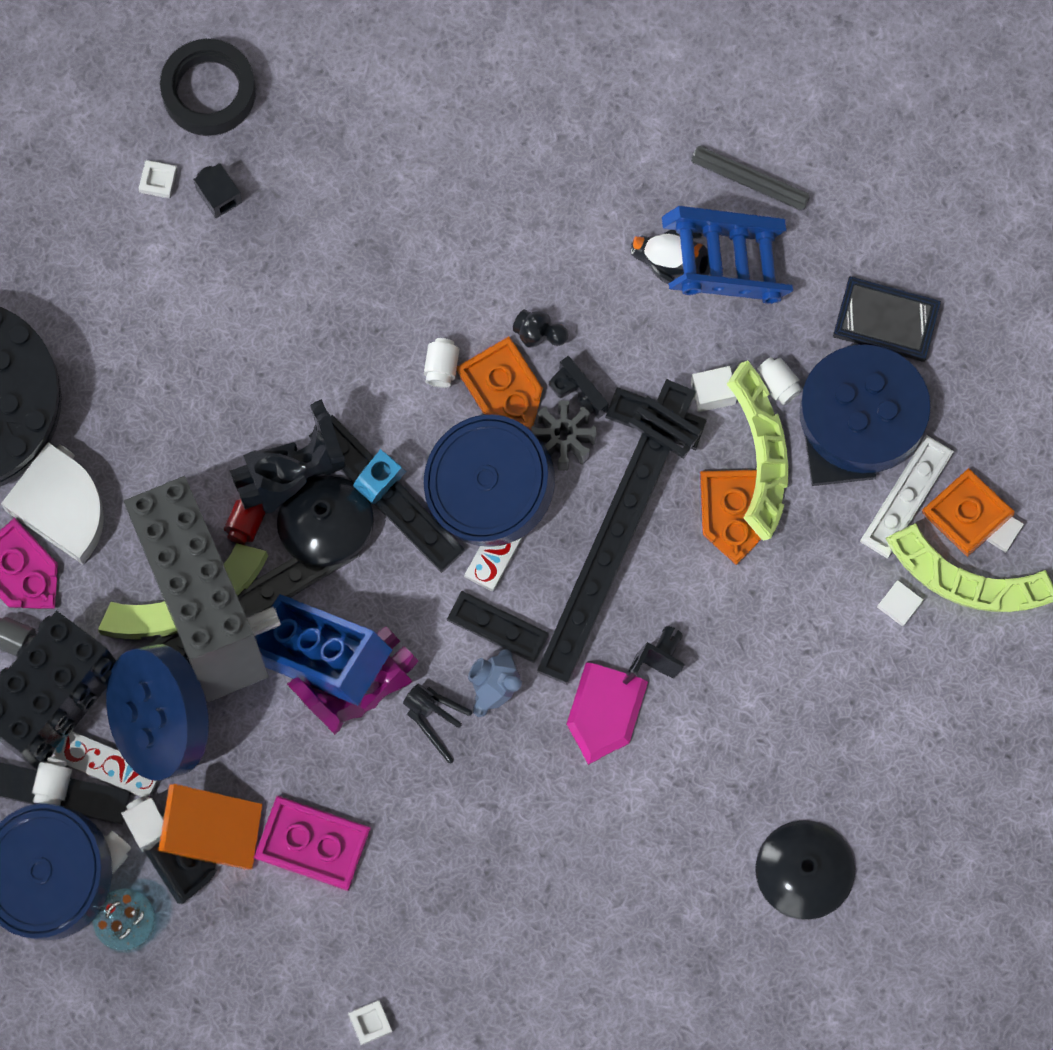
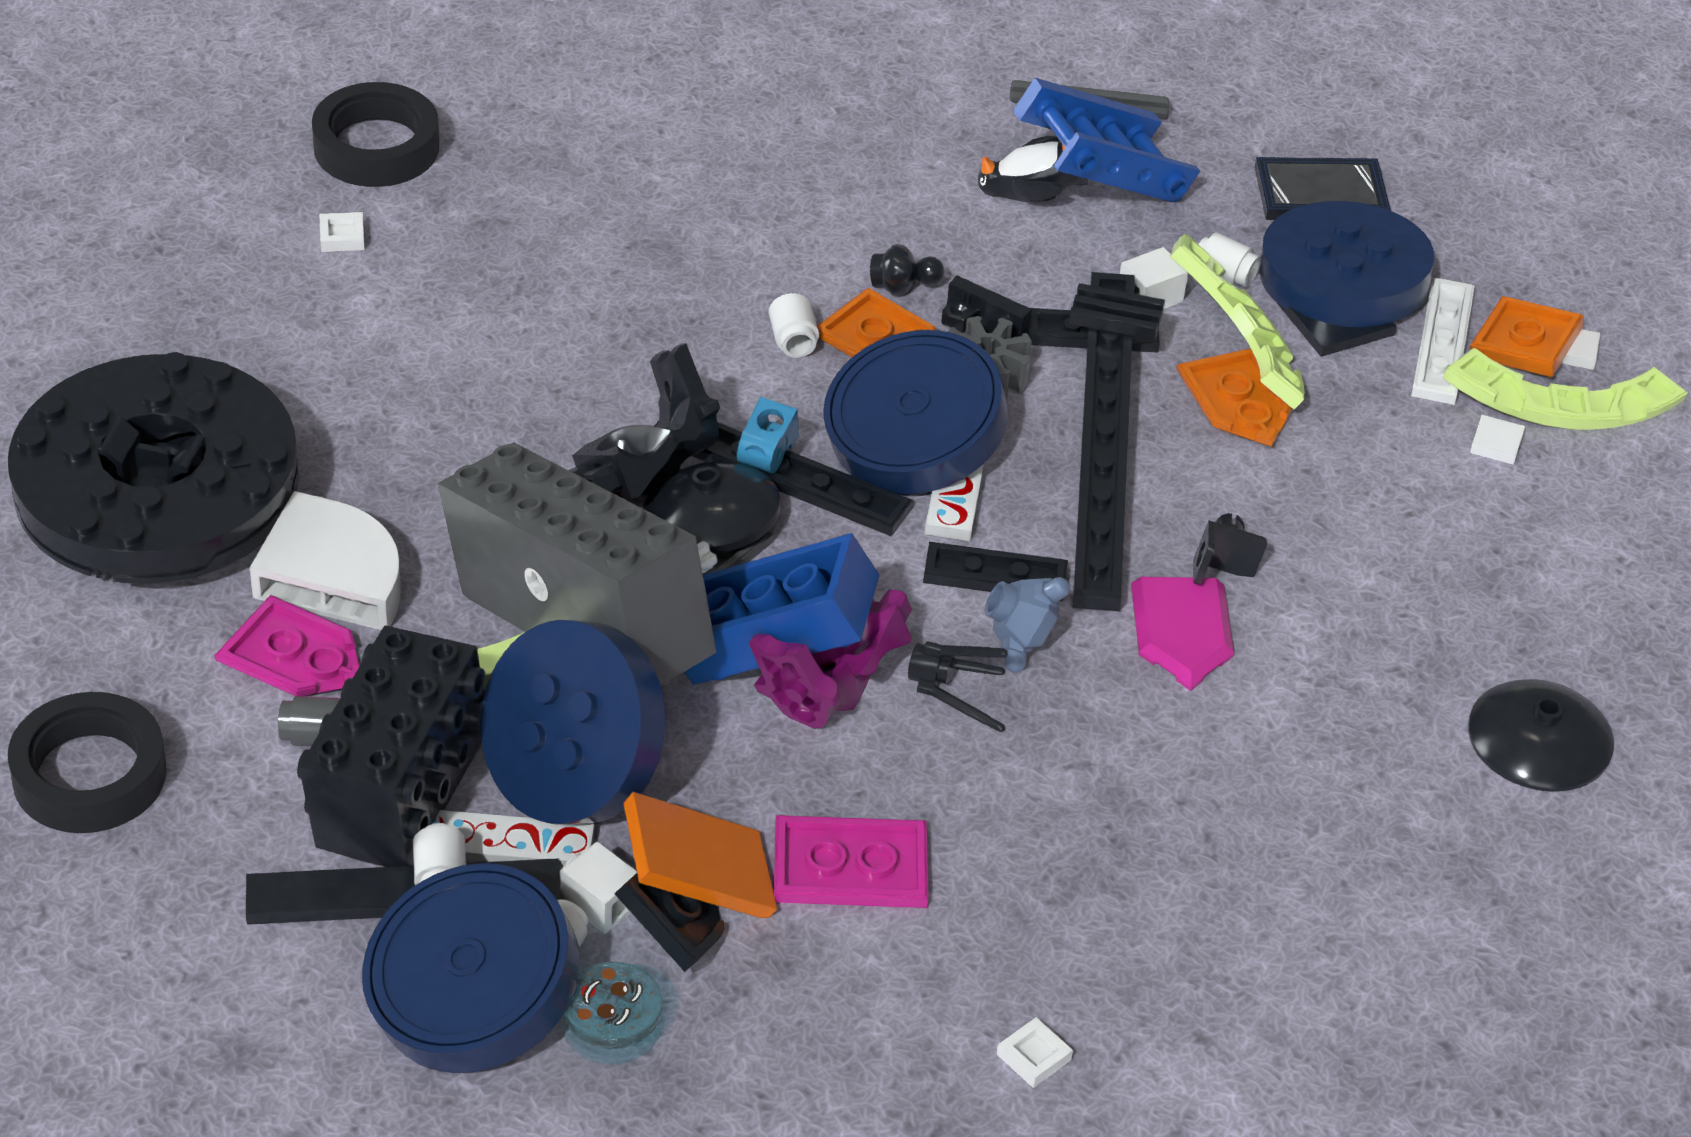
camera: 20 degrees left, 30 degrees down
black brick [193,163,242,219] -> none

